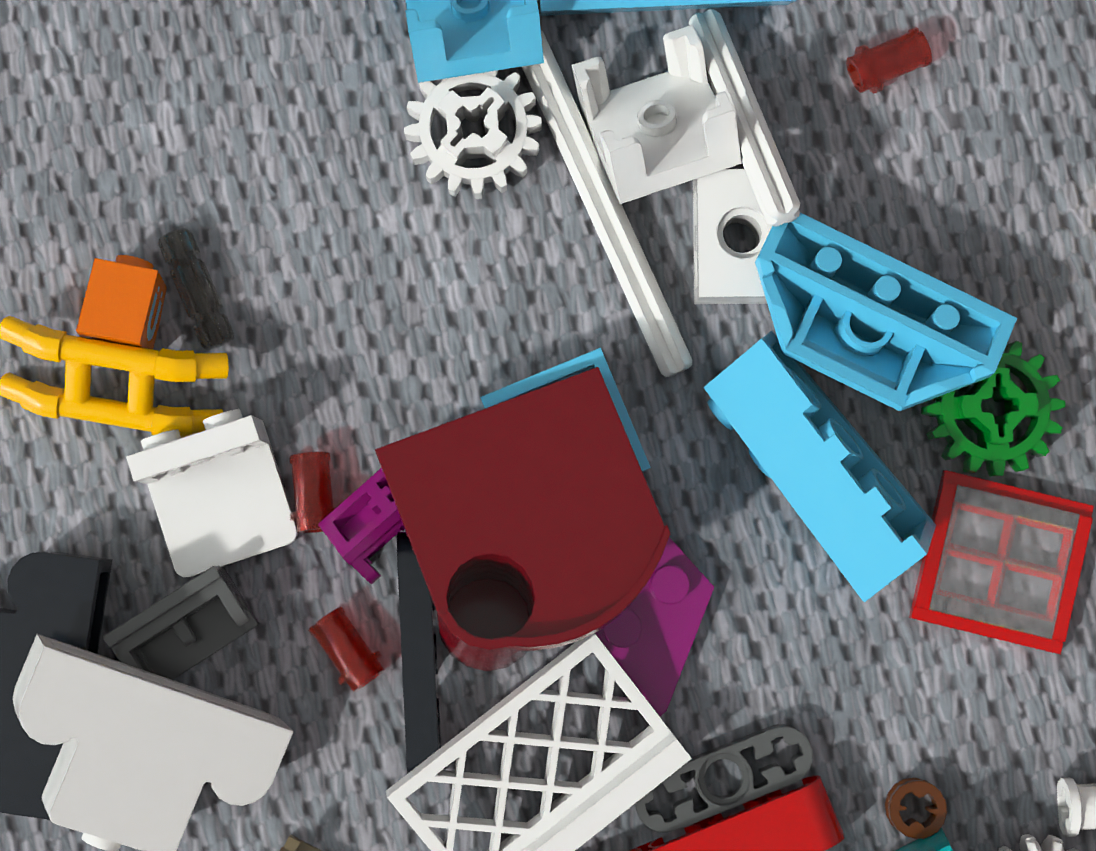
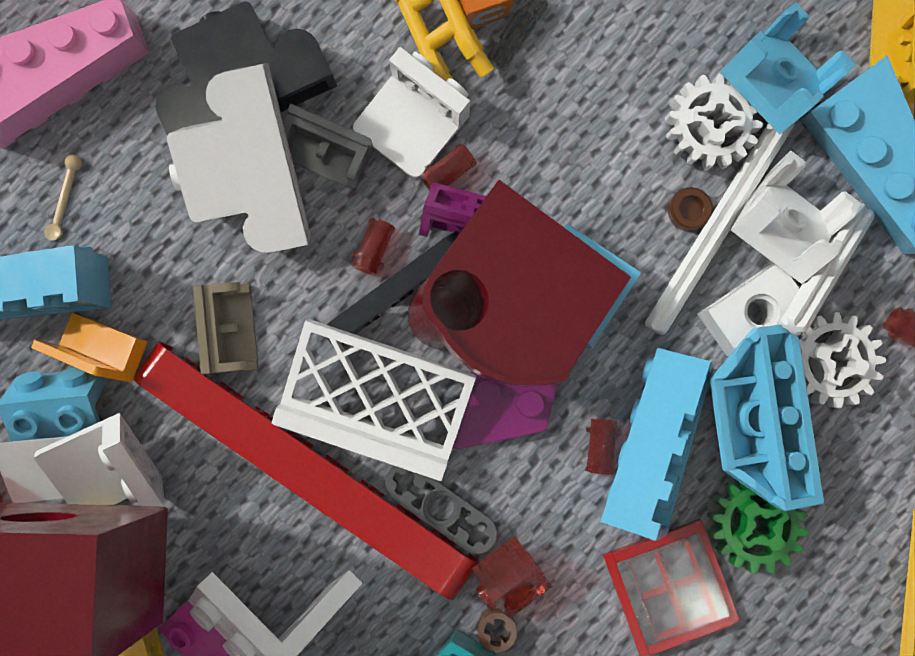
camera: 60 degrees right, 0 degrees up
none -> clear red brick [472,536,553,619]
none -> clear red pin [585,418,621,474]
none -> reddish brown tile [668,187,713,231]
none -> white gear [799,312,886,408]

